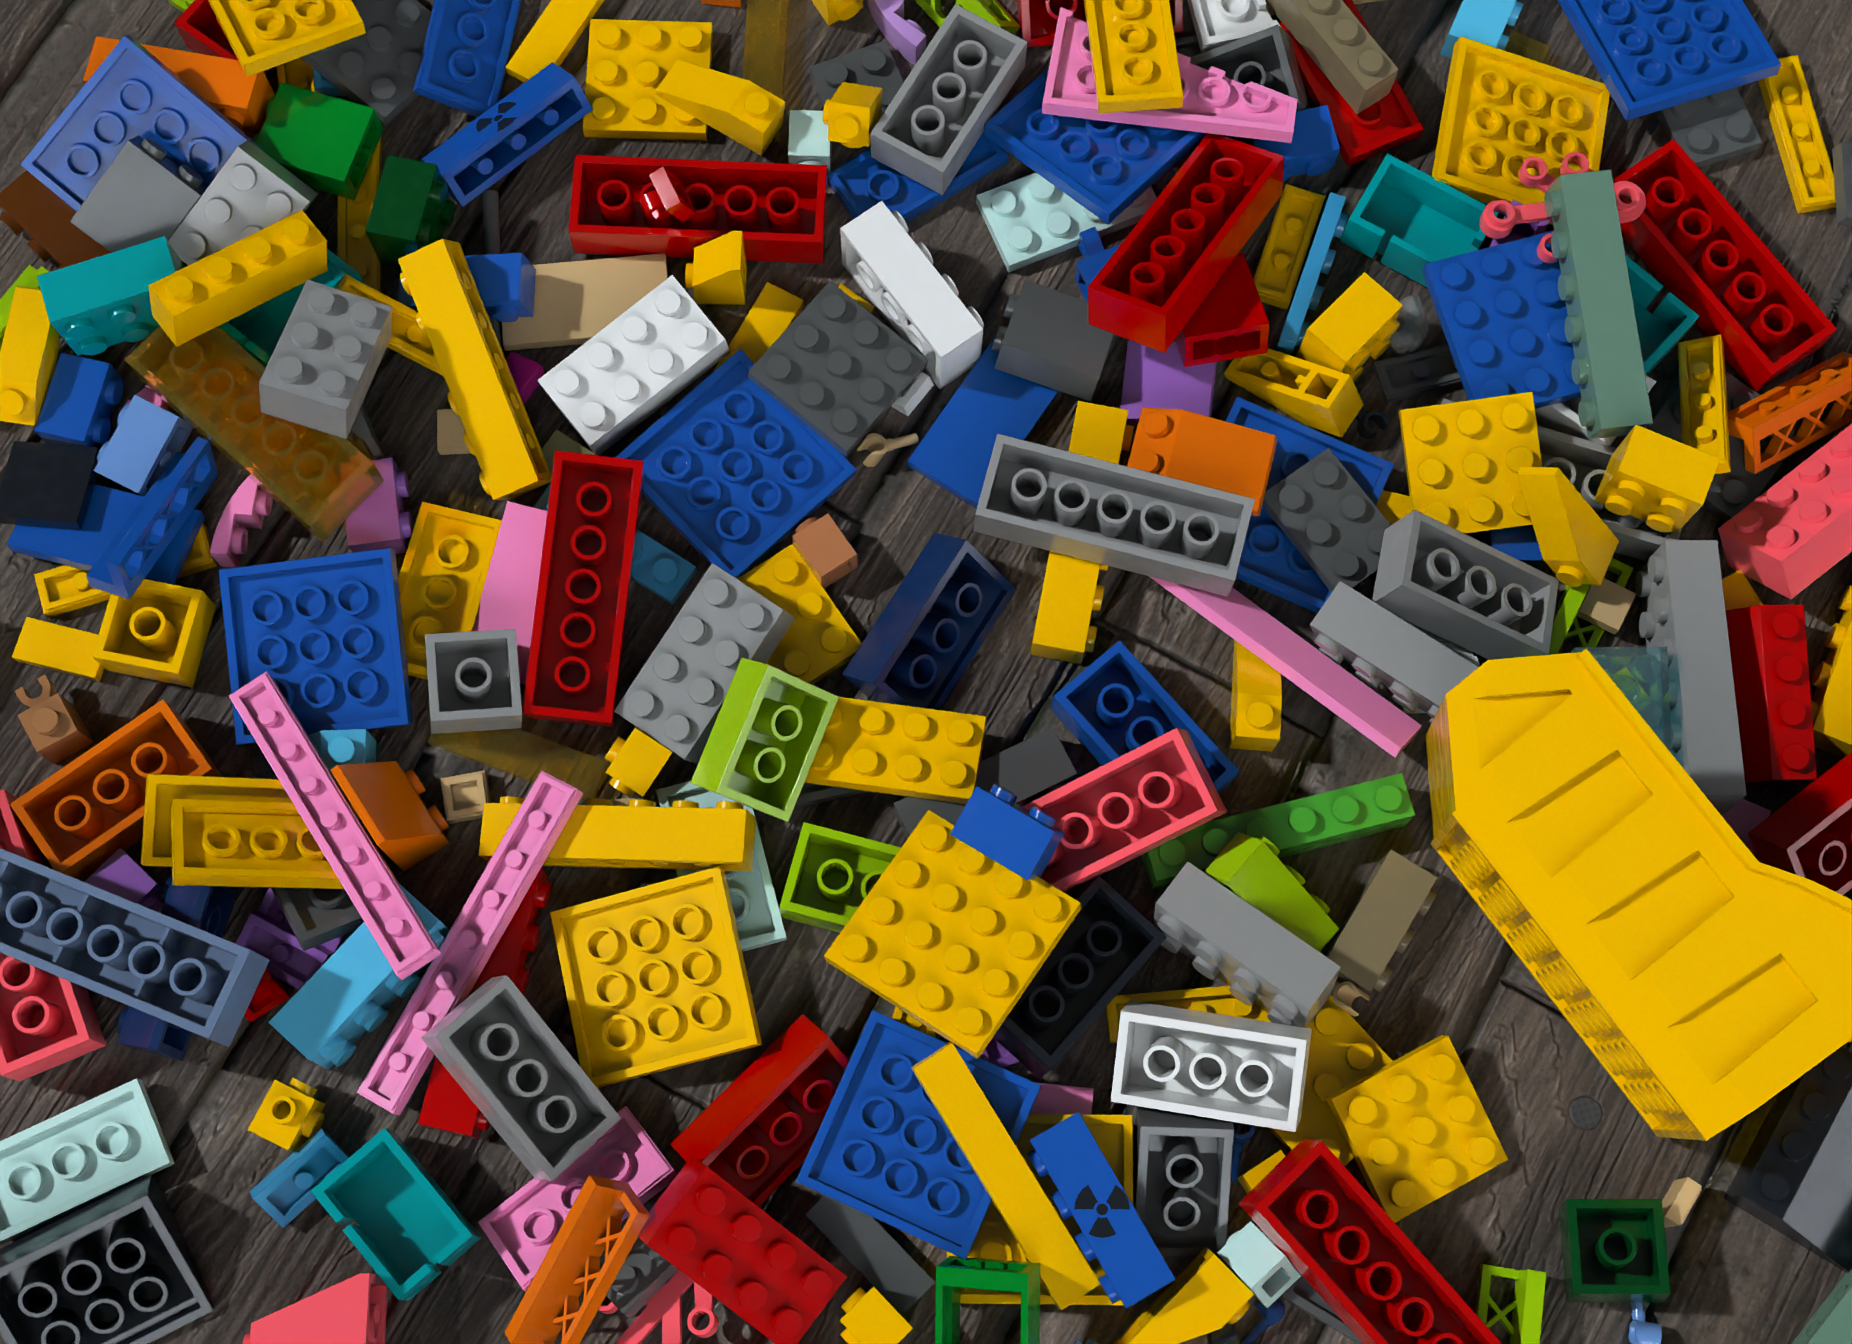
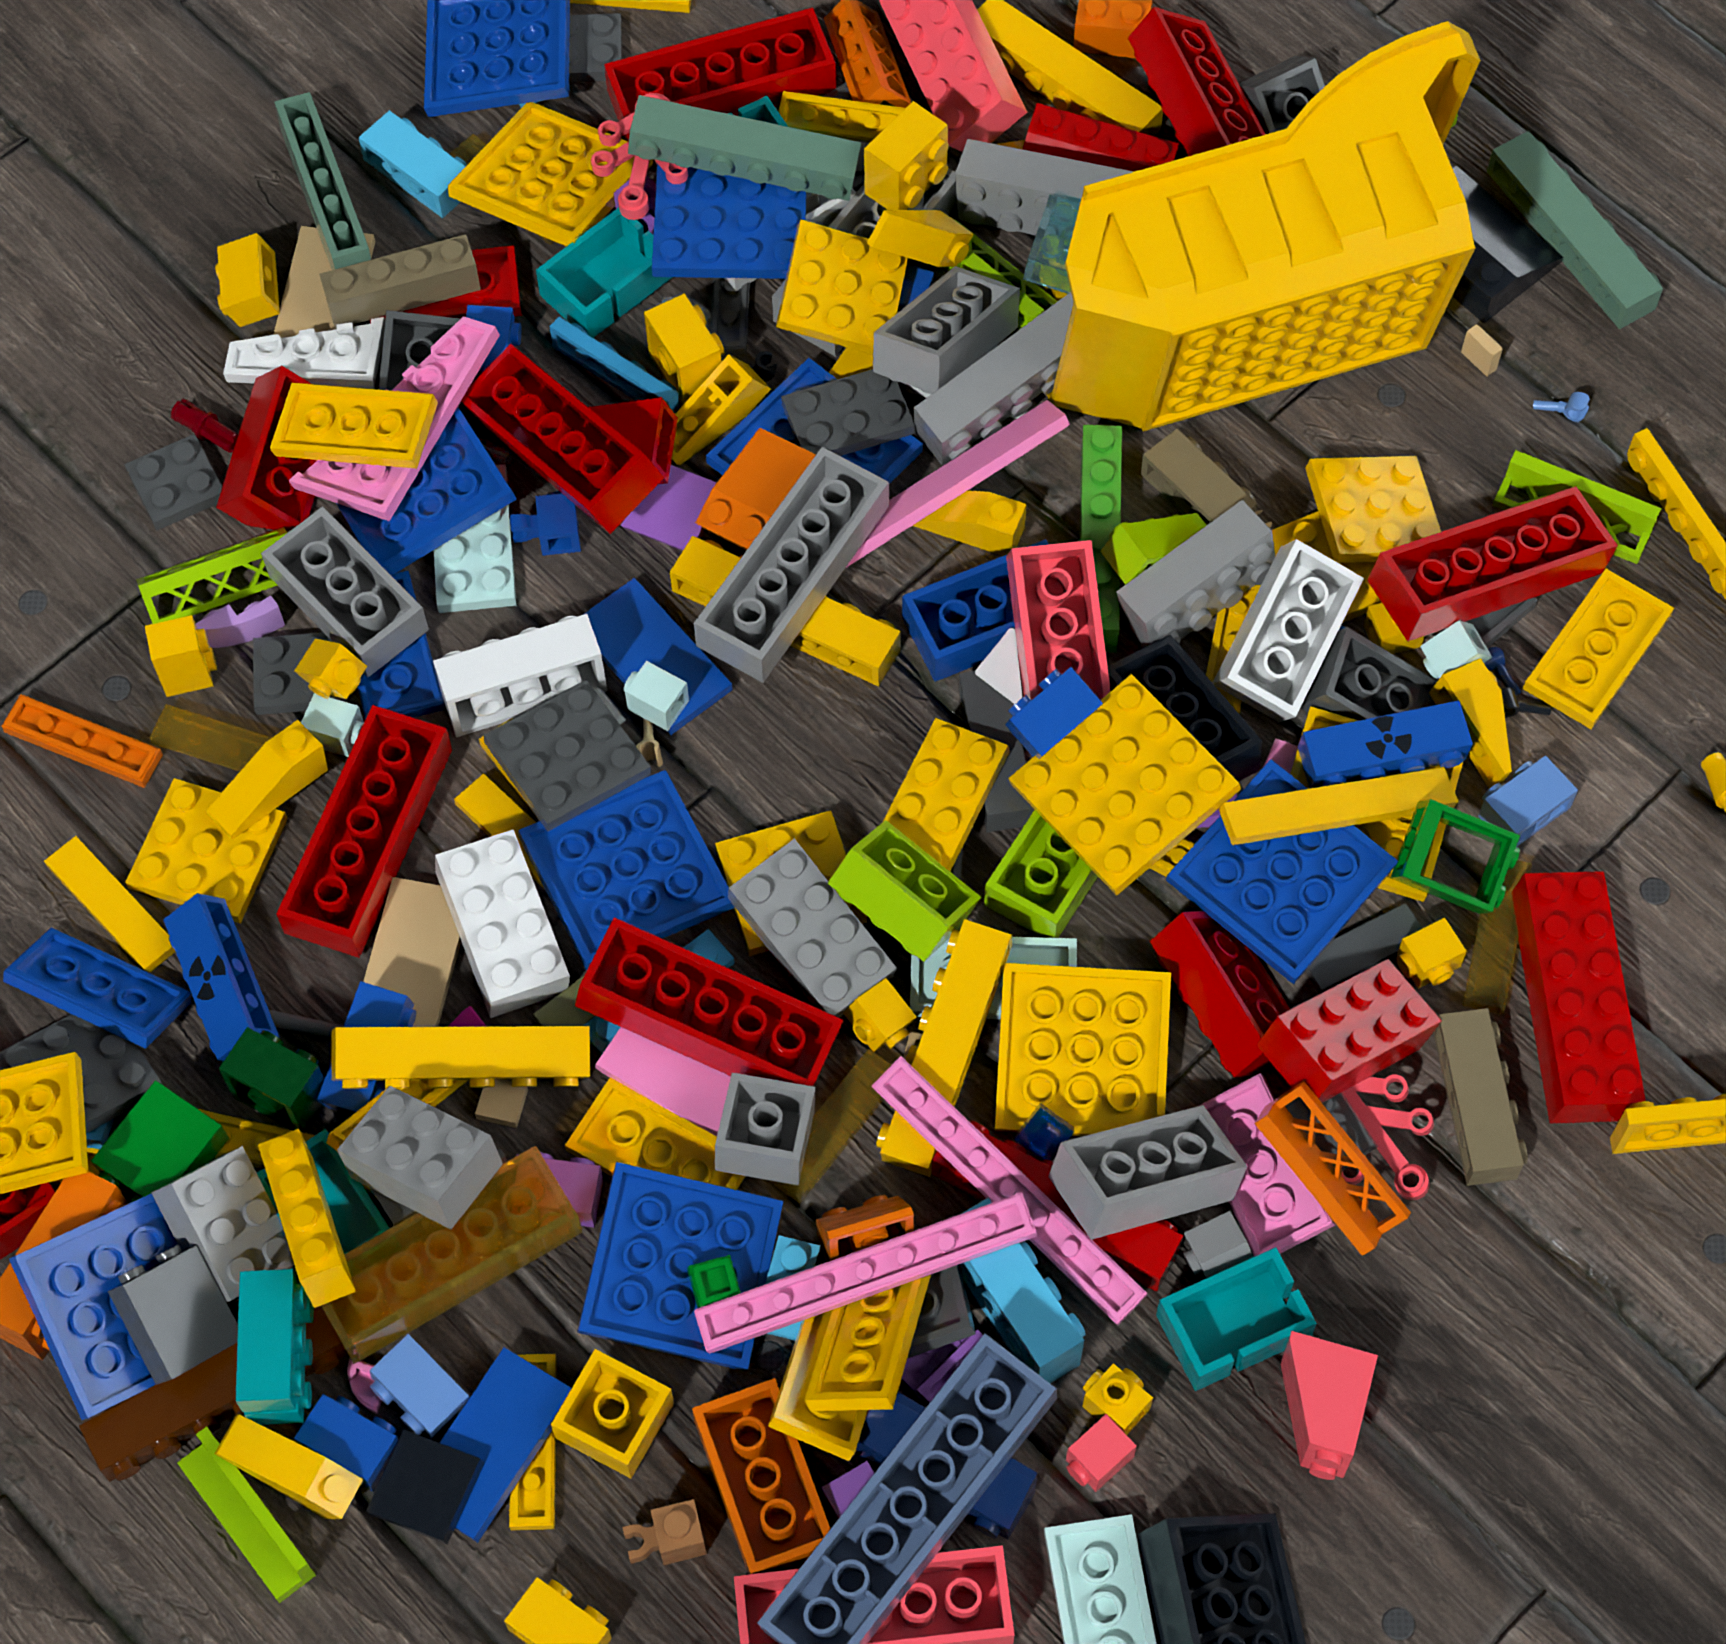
camera: 70 degrees left, 10 degrees down
yellow tile [12,617,104,682] -> none
blue fence [86,437,219,599] -> none
bright pink slope [210,474,273,568] -> none
dark azure plate [250,1128,350,1228] -> none
tan tile [440,771,491,824] -> none
red tile [640,166,697,222] -> none
yellow slope [685,231,747,305] -> none
nougat brick [792,513,858,589] -> none
dark blue slope [842,533,1017,710] -> none
dark grey brick [992,280,1114,401] -> none
yellow tile [1254,184,1325,310] -> none
dark green brick [1559,1199,1670,1302] -> none
tan tile [1576,578,1636,635] -> none
none -> light aqua brick [624,661,689,731]
none -> green tile [687,1255,741,1309]
none -> white sticker [975,628,1022,704]
none -> clear blue tile [1015,1103,1074,1161]
none -> coral brick [1066,1414,1137,1492]
none -> light grey brick [1184,1211,1253,1279]

